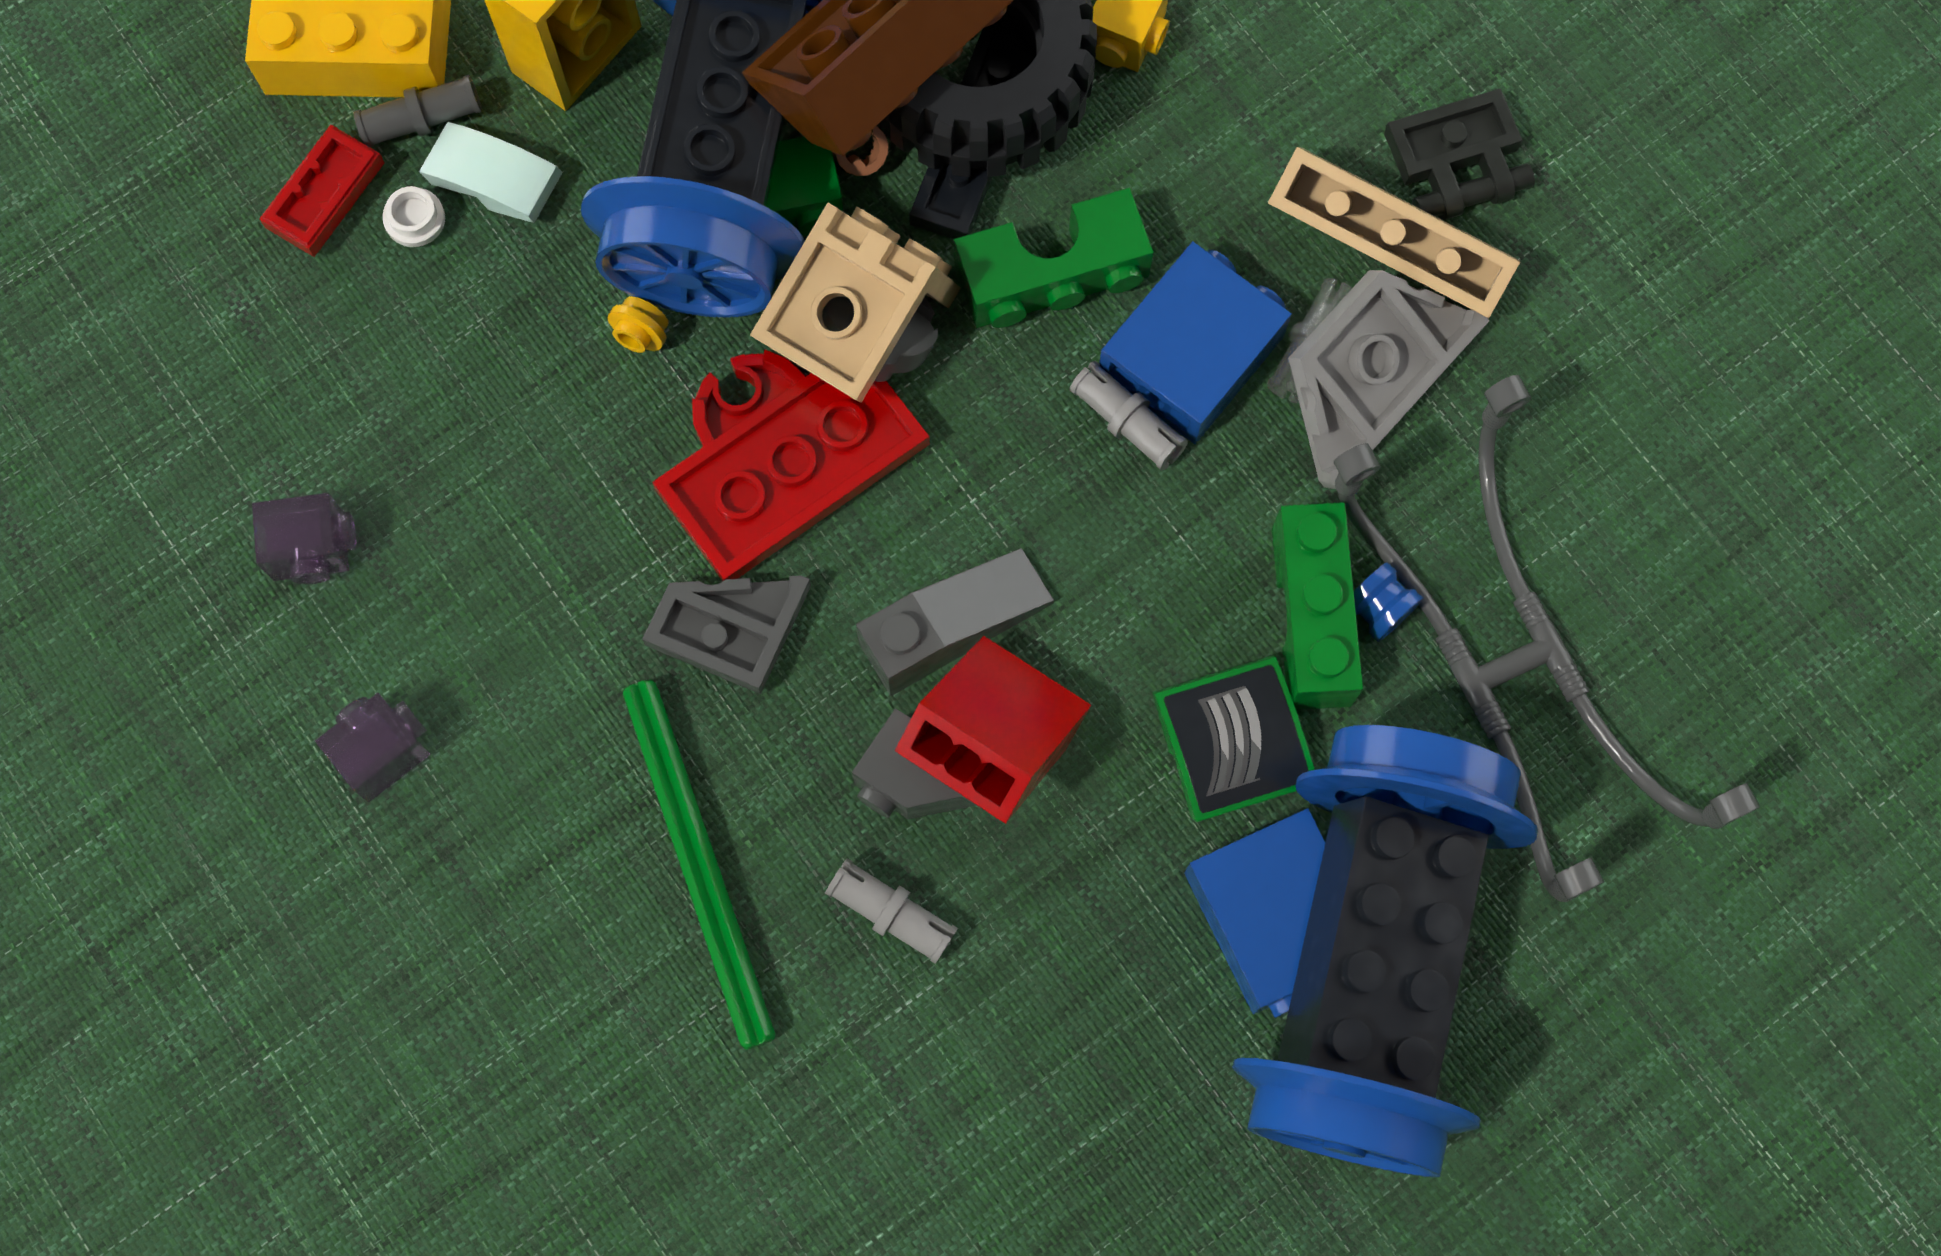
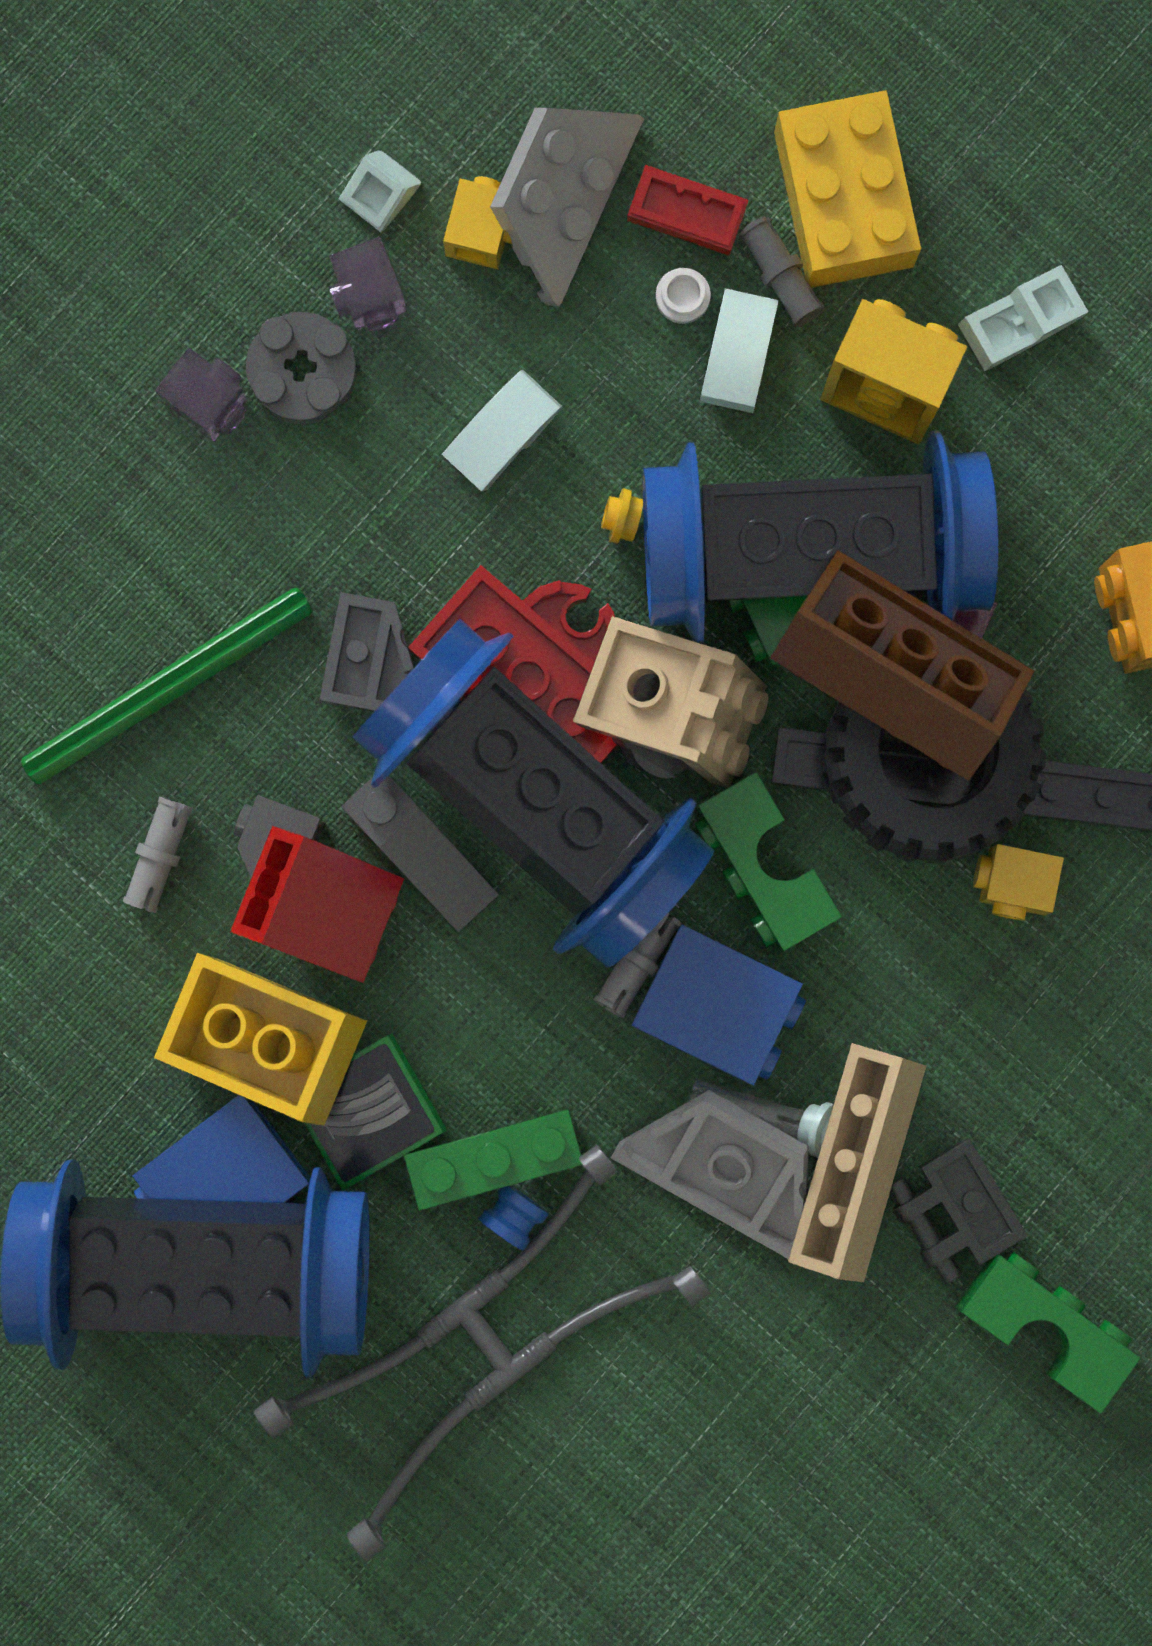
camera: 80 degrees right, 10 degrees up
none -> yellow brick [154,953,367,1126]
none -> dark grey plate [246,312,357,425]
none -> light aqua slope [339,151,421,232]
none -> black brick [352,619,714,968]
none -> light aqua slope [442,370,563,492]
none -> yellow brick [443,176,512,269]
none -> light grey wing [490,108,644,306]
none -> light aqua plate [797,1102,834,1158]
none -> green arch [955,1252,1140,1414]

